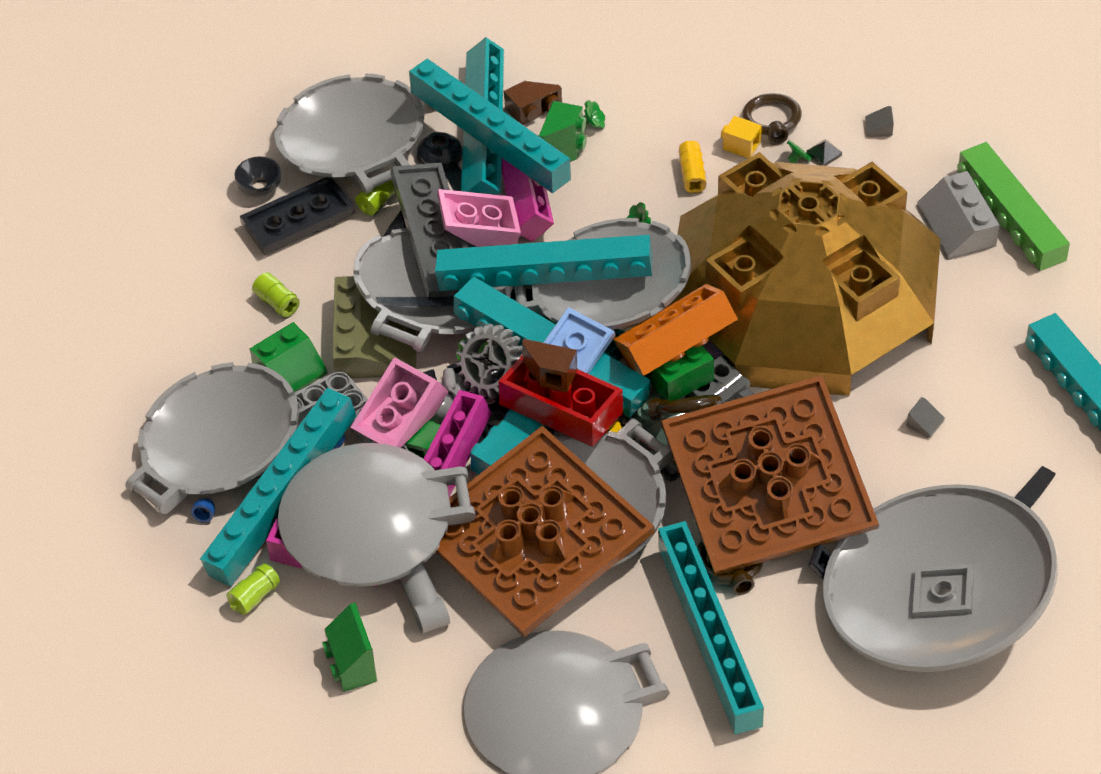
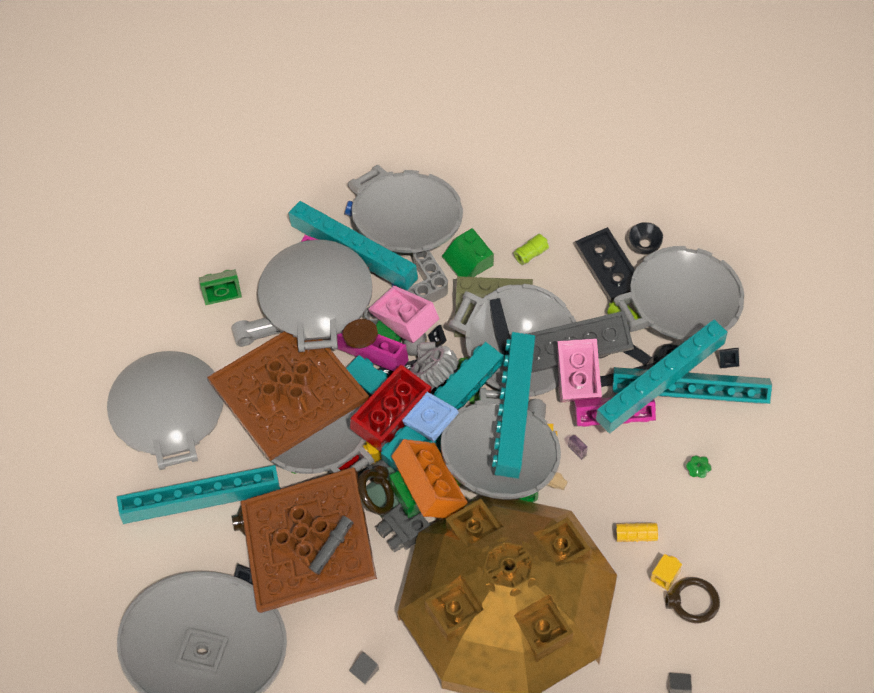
camera: 95 degrees right, 10 degrees up
lime piece [226,563,280,615] -> none
reddish brown slope [504,81,562,125] -> none
reddish brown slope [522,339,578,392] -> none
green slope [538,101,587,162] -> none
green plant [627,202,651,224] -> none
green plant [787,140,812,164] -> none
slope [806,139,842,166] -> none
none -> dark grey pin [308,516,354,575]
none -> reddish brown piece [343,319,378,348]
none -> tile [568,434,588,460]

